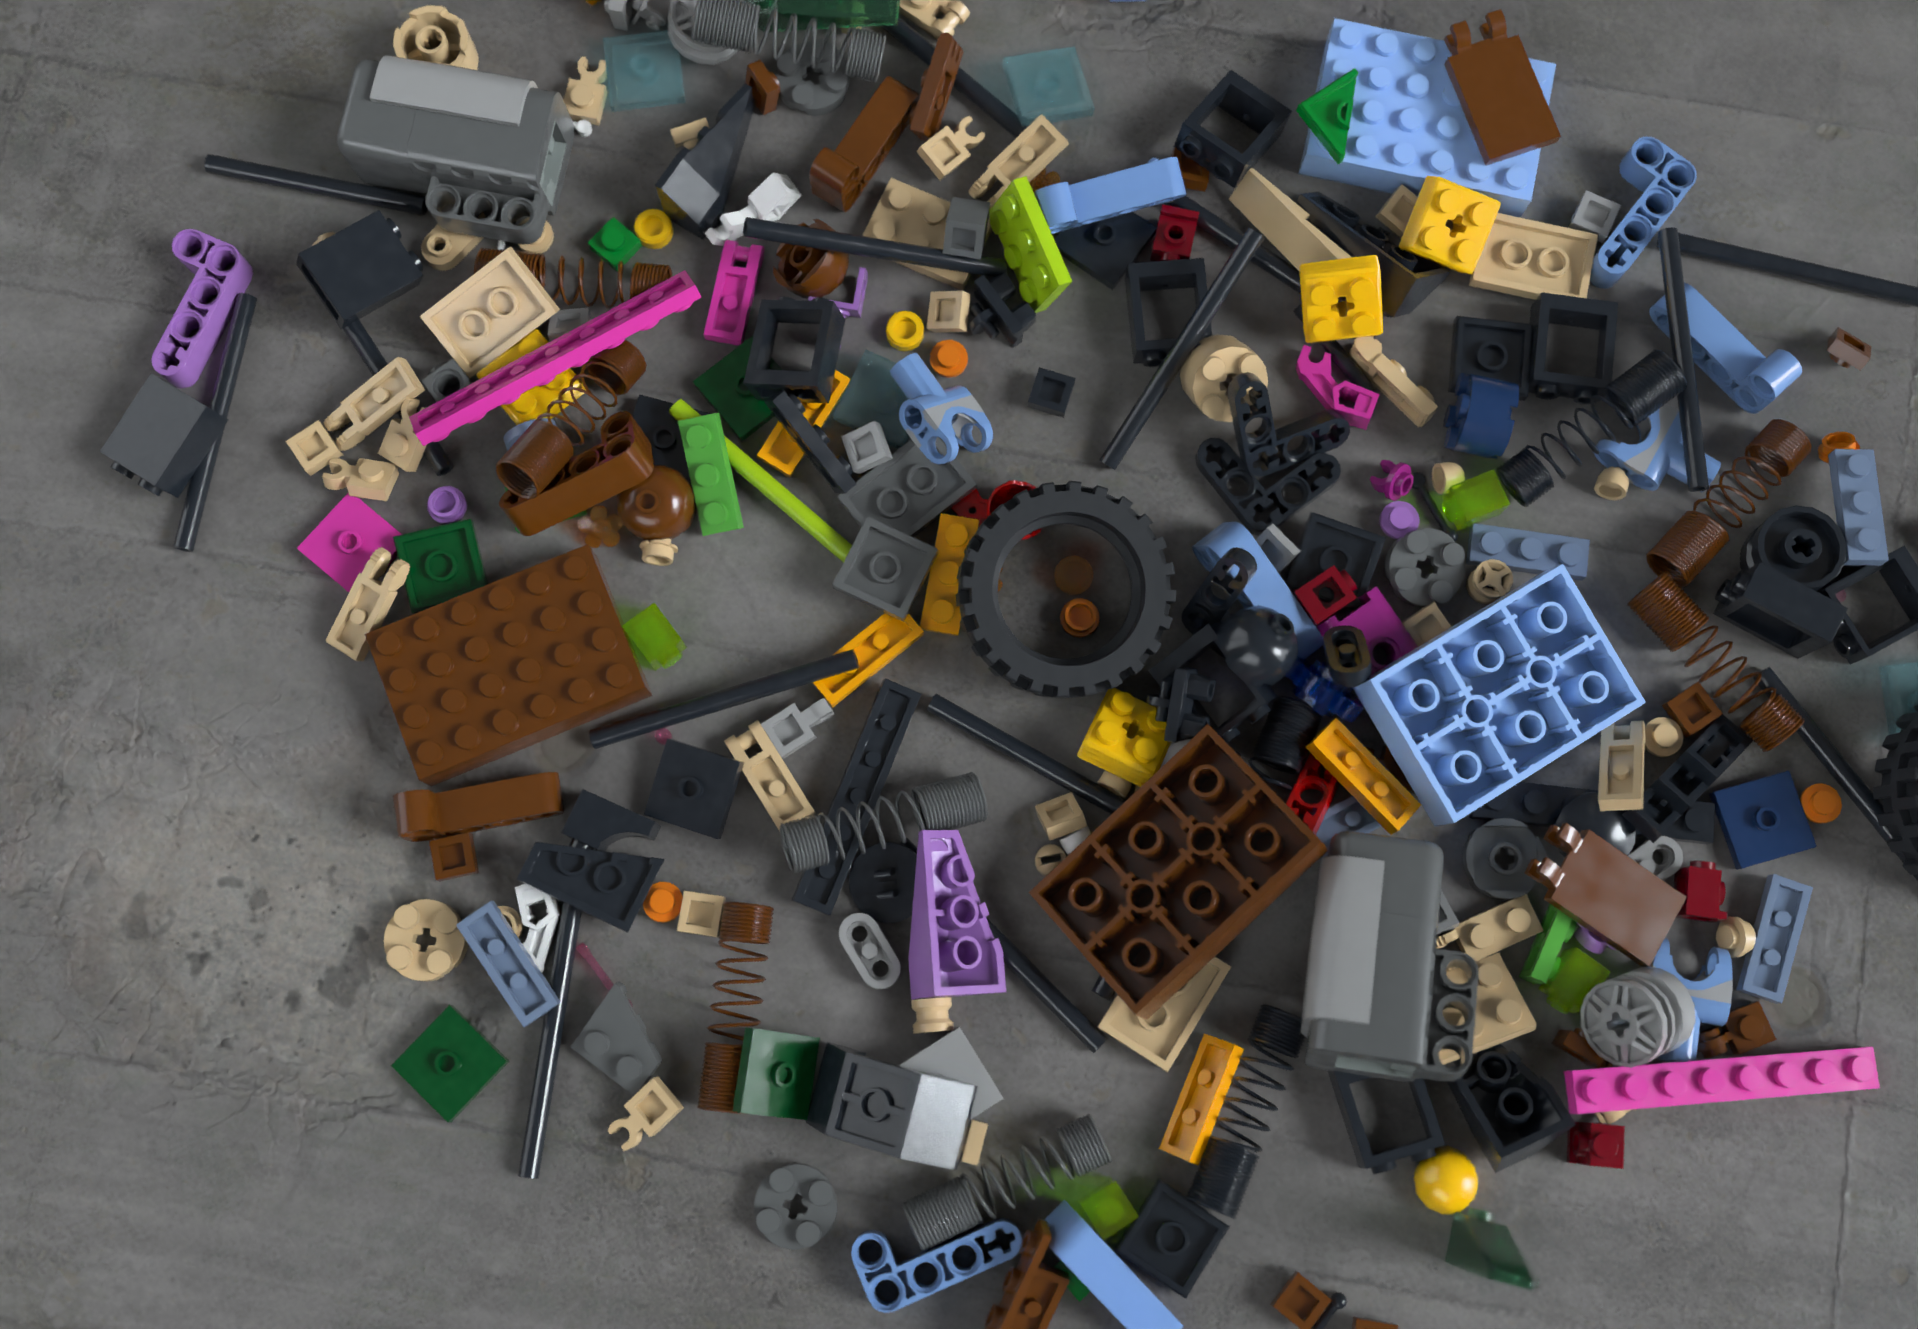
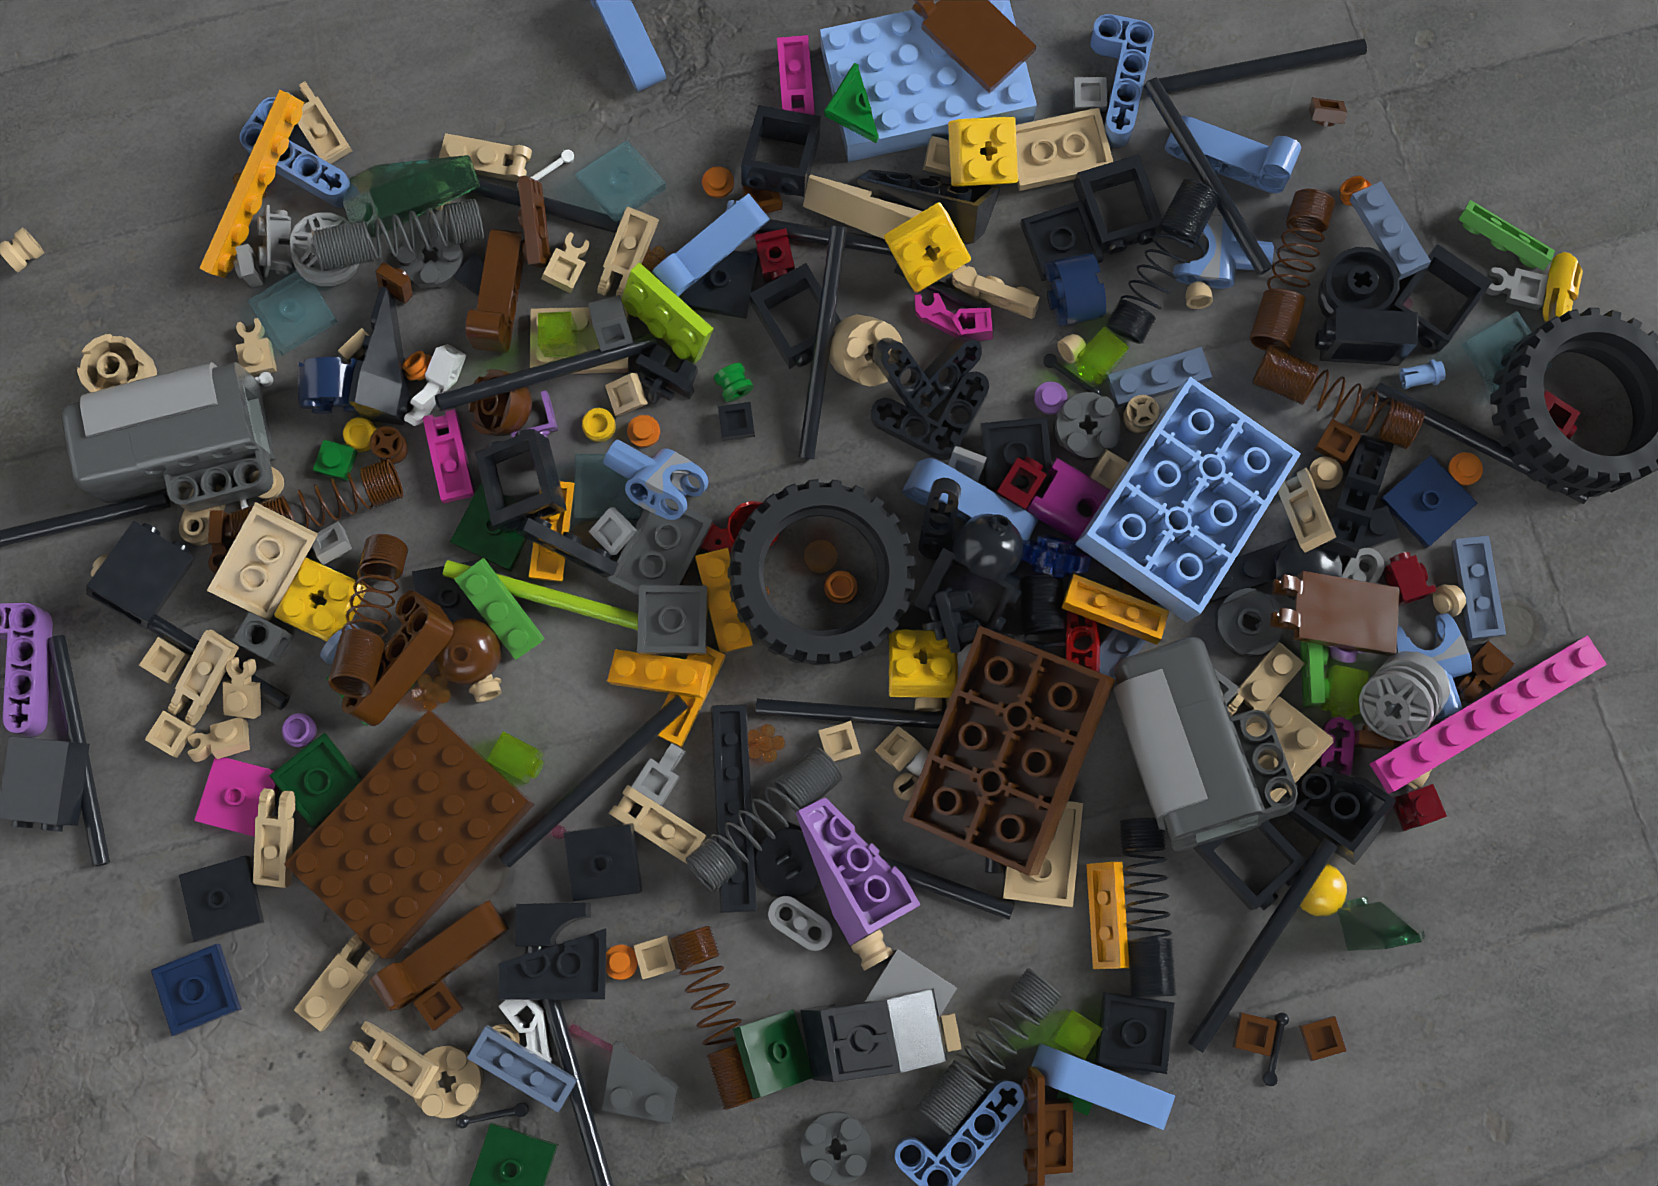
camera: 20 degrees left, 0 degrees up
dark pink plate [409,270,702,446] -> none
tan plate [608,1076,684,1151] -> none
black plate [1323,625,1371,688] -> none
magenta plate [1369,460,1414,501] -> none
none -> tan plate [139,637,190,684]
none -> dark blue plate [151,944,242,1036]
none -> black plate [179,855,264,942]
none -> reddish brown plate [208,510,235,574]
none -> tan hinge [294,934,379,1032]
none -> dark blue brick [297,357,361,414]
none -> tan hinge [349,1021,439,1099]
none -> reddish brown wheel [370,426,408,465]
none -> orange plate [402,351,432,381]
none -> black tile [454,252,484,297]
none -> black hinge [456,1102,529,1129]
none -> white hinge [517,150,574,190]
none -> clear neon green brick [538,311,577,357]
none -> light orange plate [607,649,712,699]
none -> orange plate [702,166,734,199]
none -> green wheel [713,363,754,402]
none -> clear orange plant [748,724,785,763]
none -> dark pink plate [777,35,815,115]
none -> tan plate [818,721,861,763]
none -> black piece [1188,837,1338,1053]
none -> magenta beam [1317,717,1355,776]
none -> light blue pin [1399,359,1445,389]

